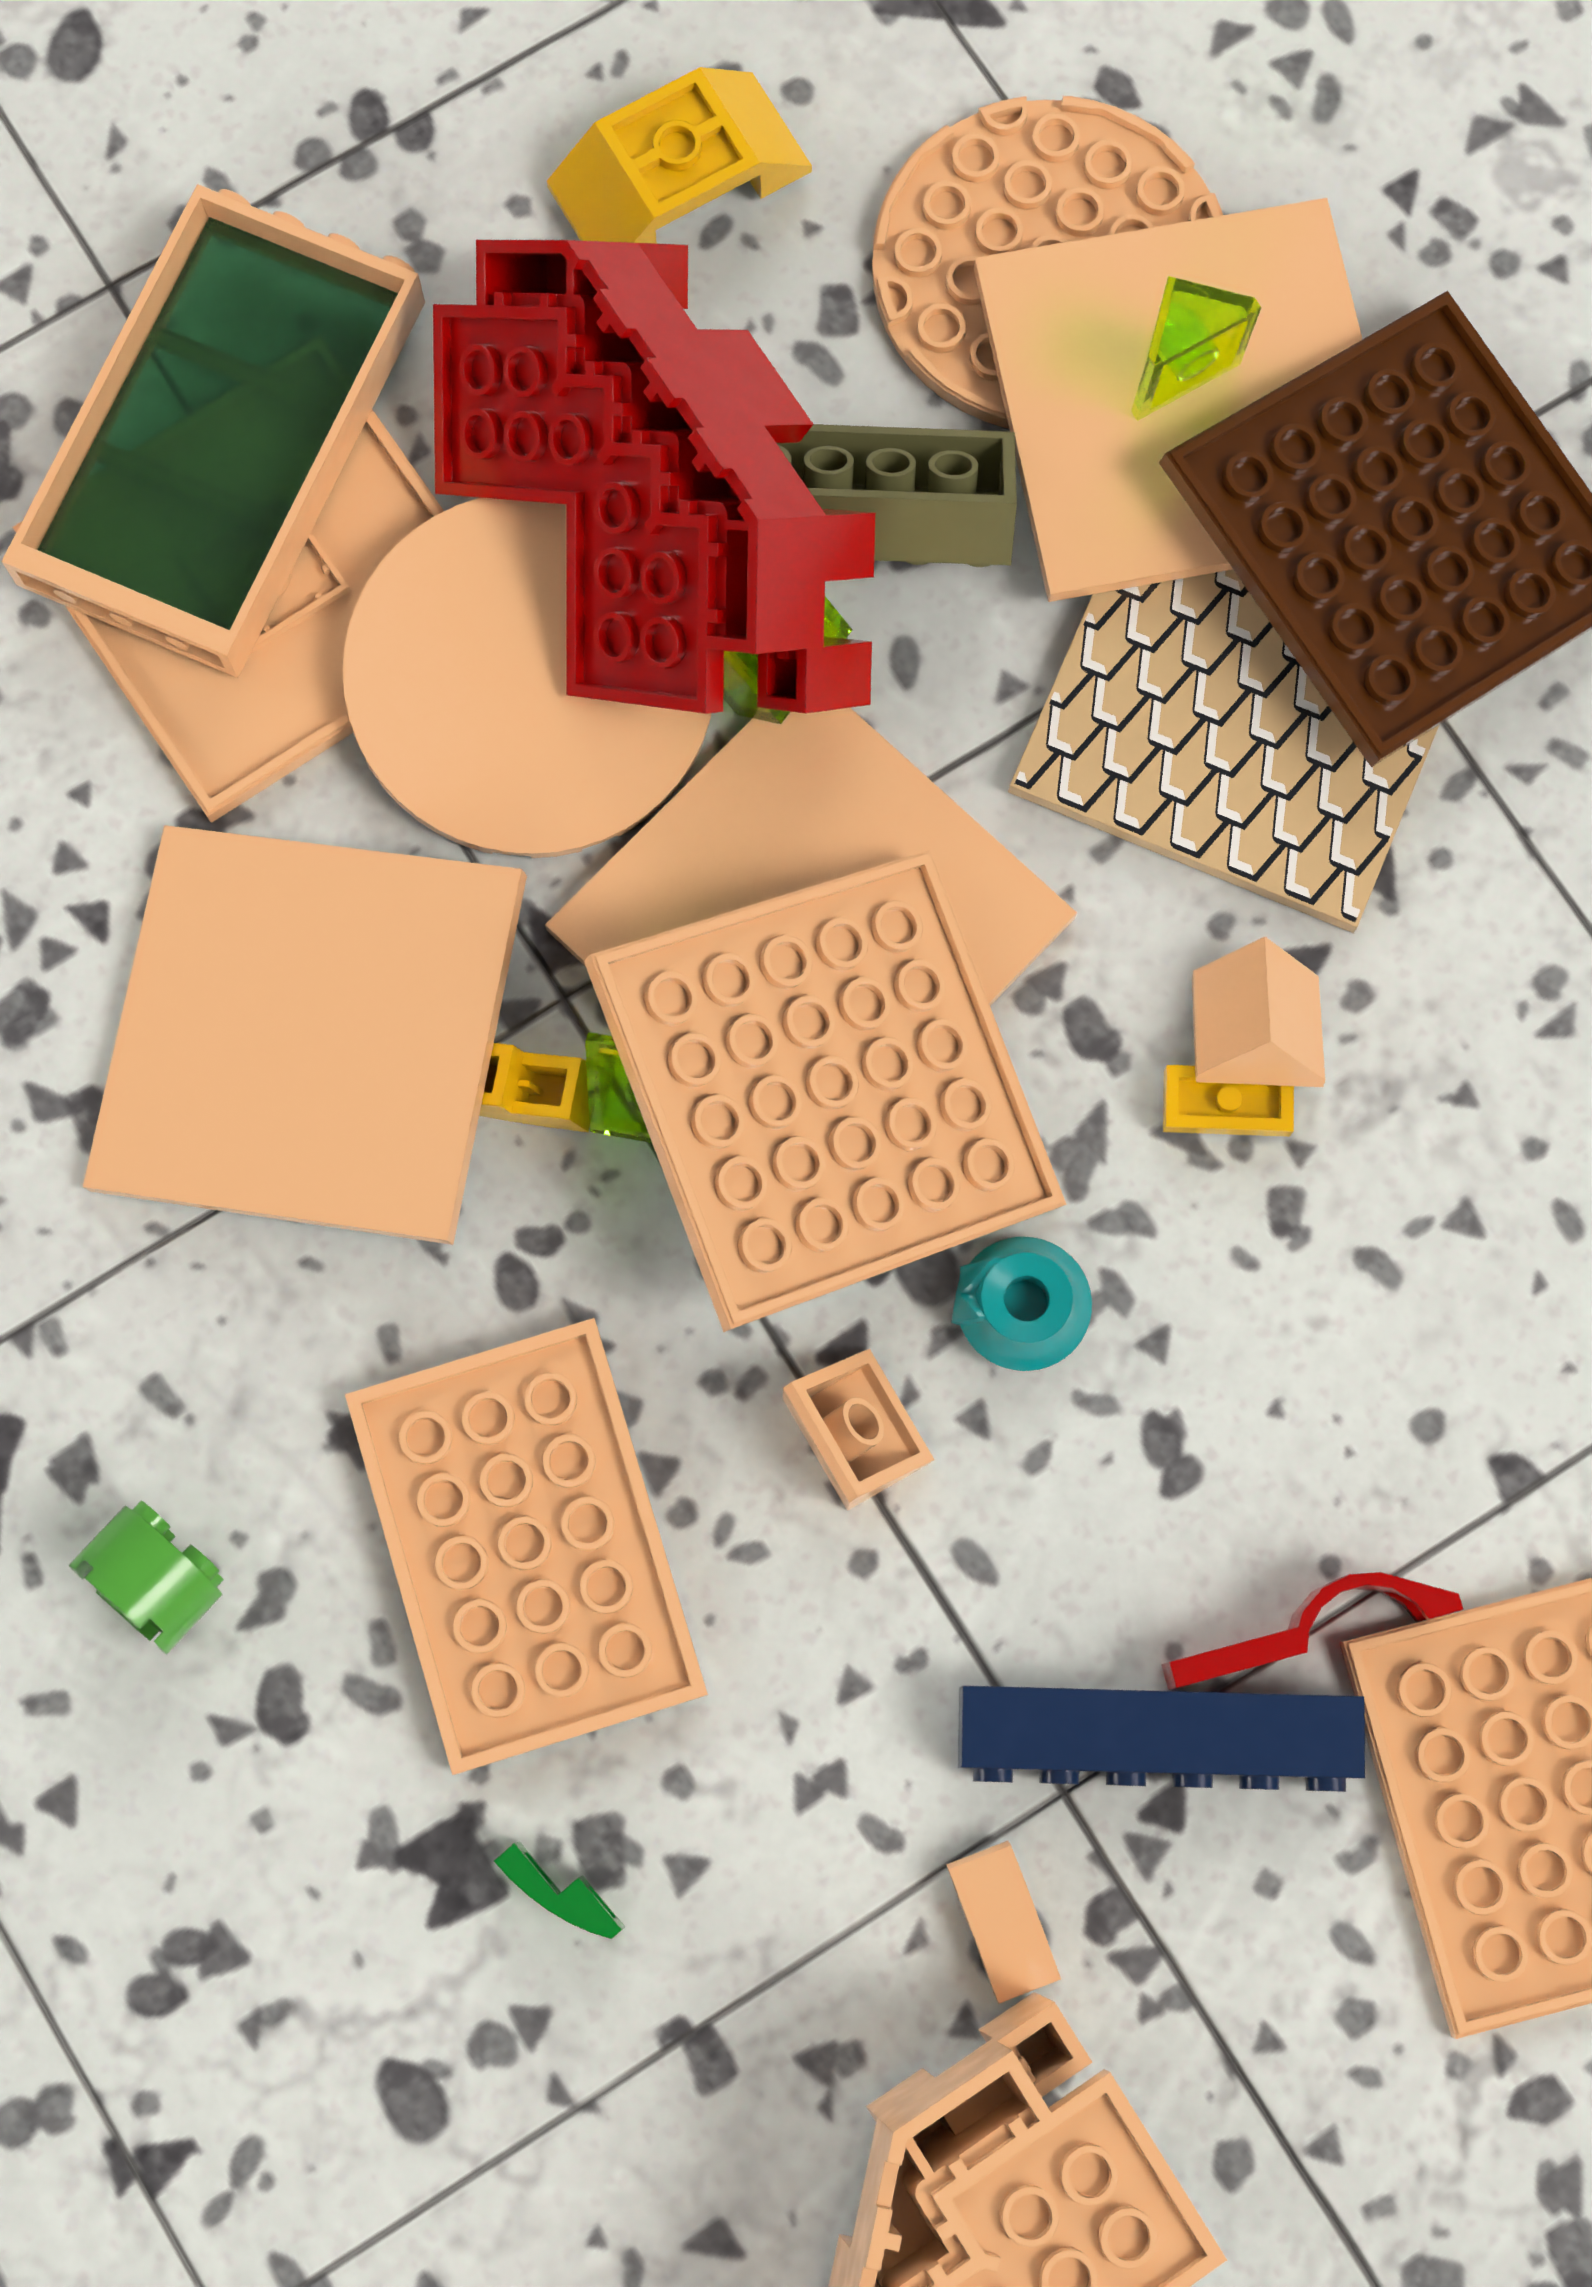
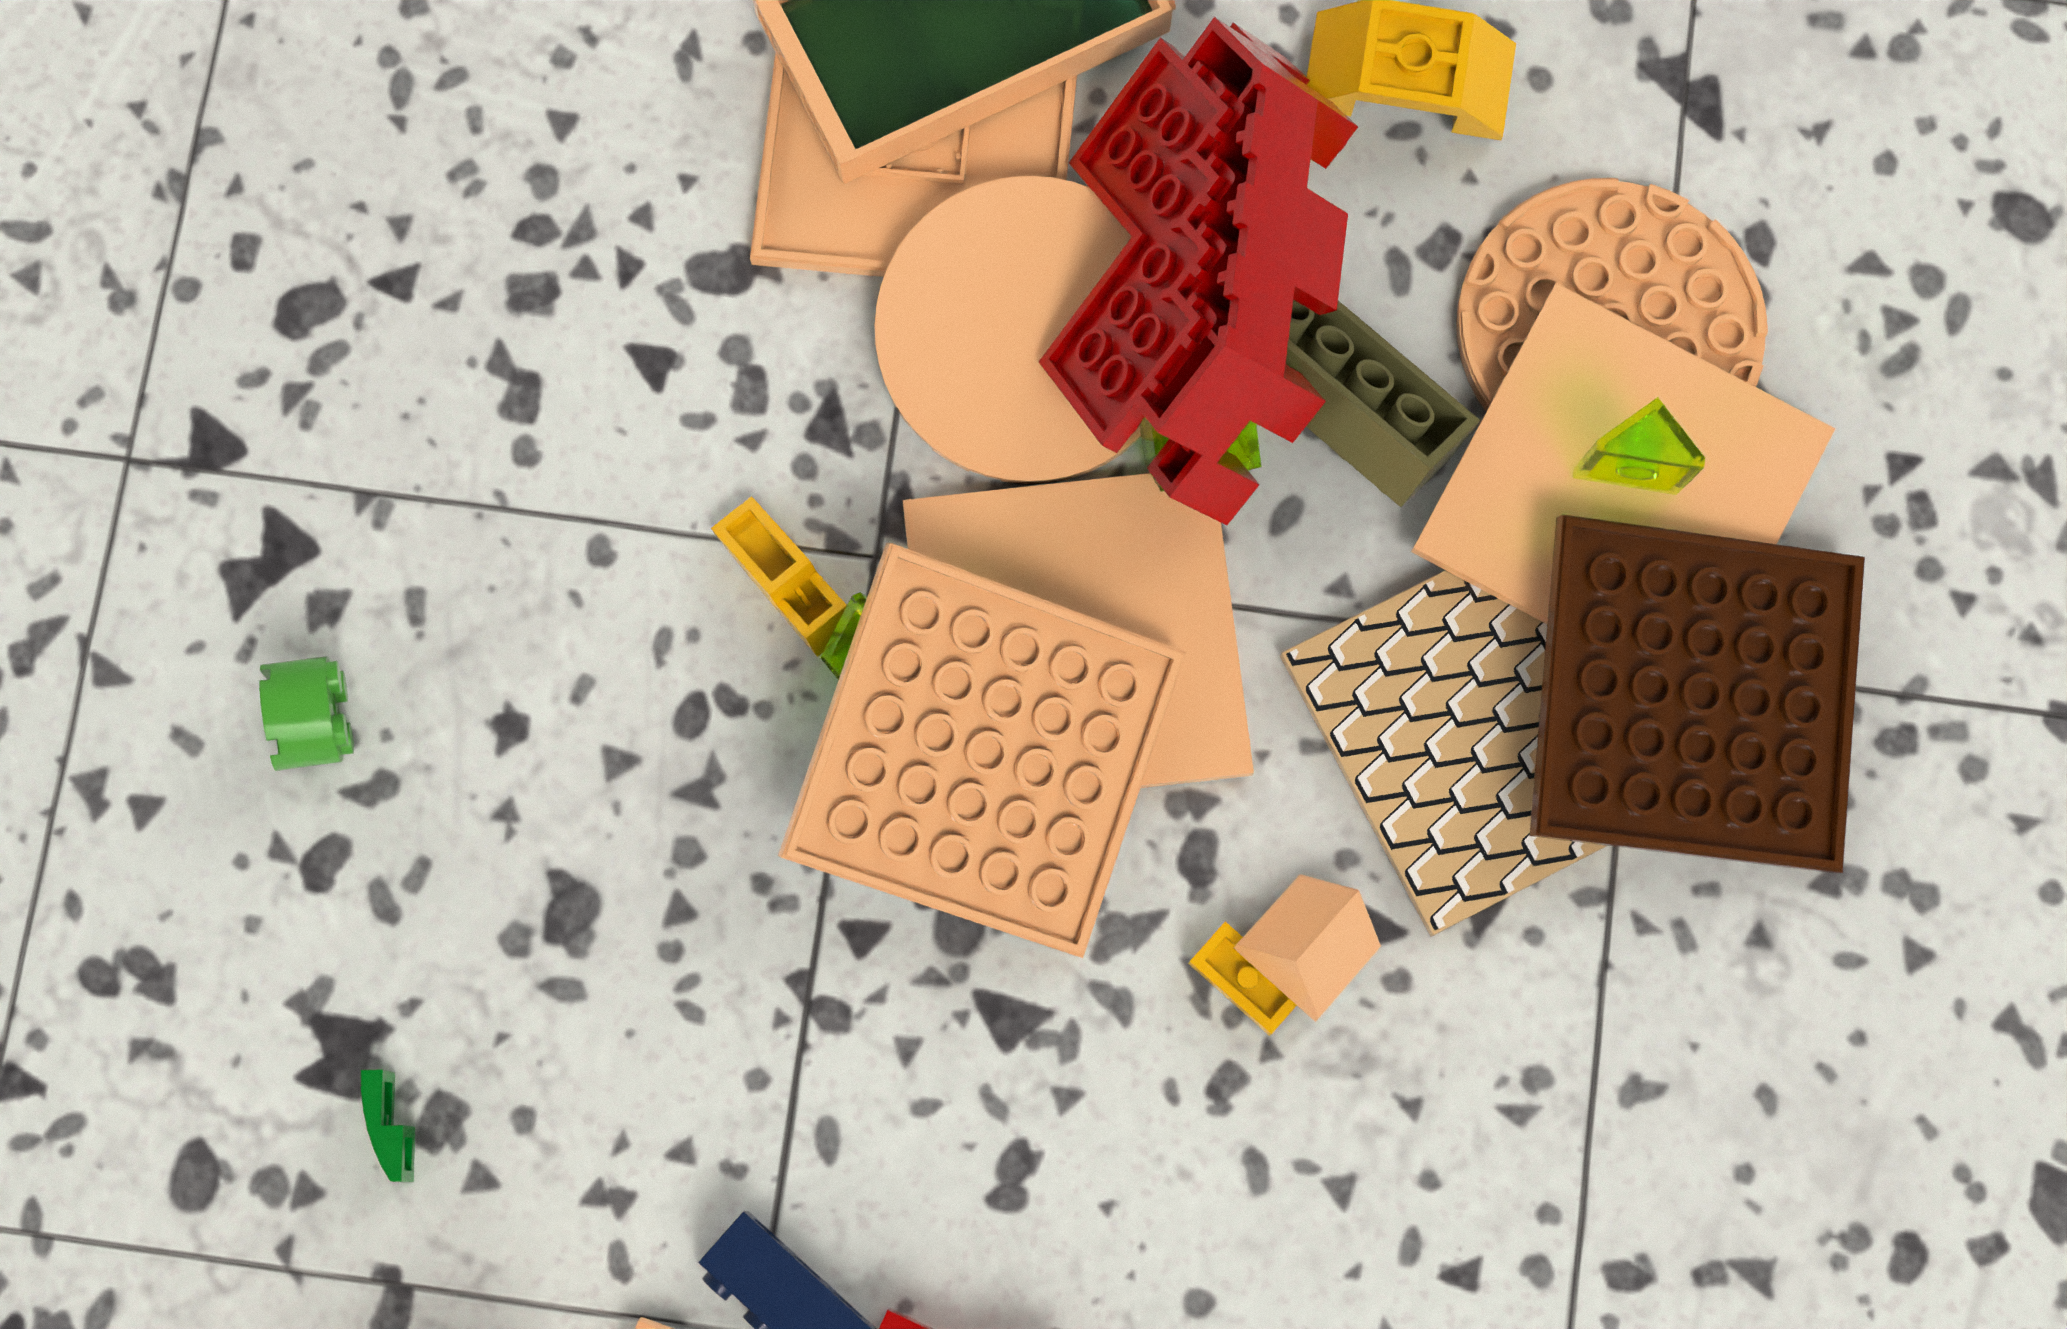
camera: 40 degrees right, 0 degrees up
light nougat tile [83,825,527,1245] -> none
light nougat plate [345,1318,708,1775] -> none
light nougat slope [783,1349,935,1511] -> none
teal piece [951,1237,1092,1371] -> none

